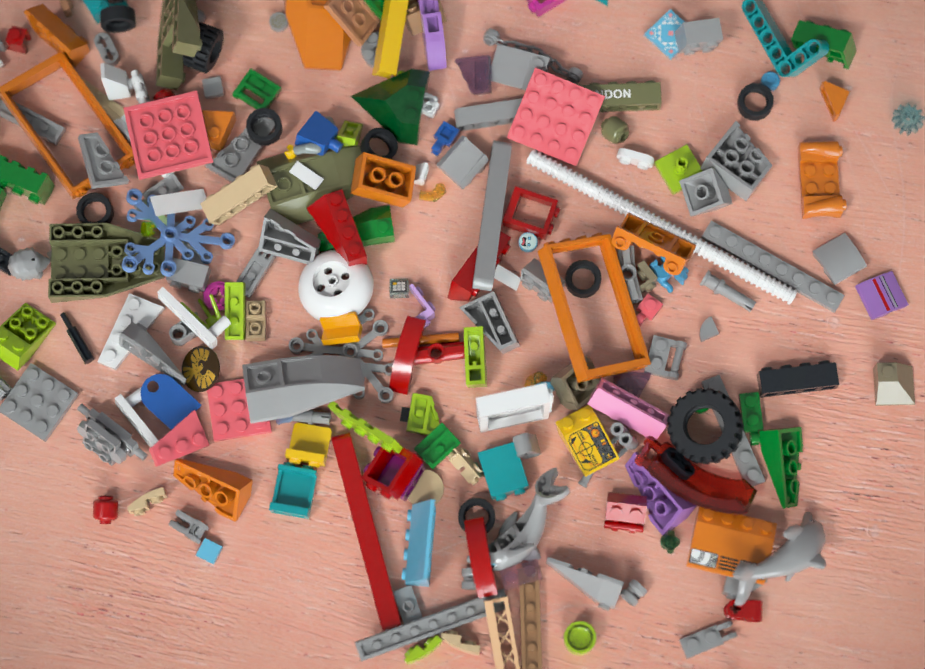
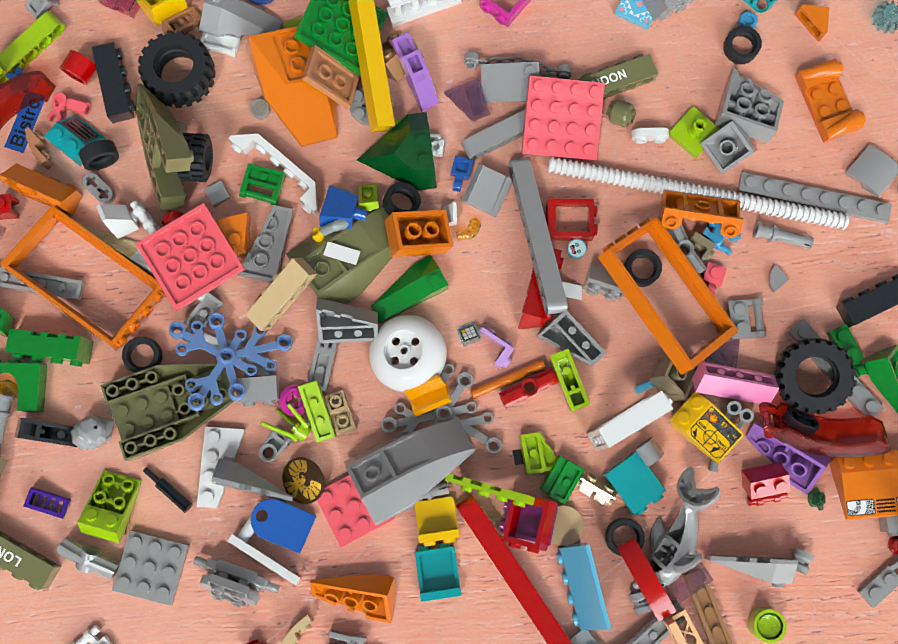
camera: 25 degrees left, 5 degrees up
light grey wing [78,132,129,189] -> none
clear neon green hinge [141,221,156,237] -> none
coral wing [149,410,209,467] -> none
white sticker [150,189,206,216] -> none
white piece [157,287,231,349] -> none
black tyre [246,108,283,146] -> none
red wedge [307,189,367,266] -> none
red slope [389,316,426,395] -> none
clear yellow arm [523,371,547,388] -> none
none -> white slope [229,134,319,216]

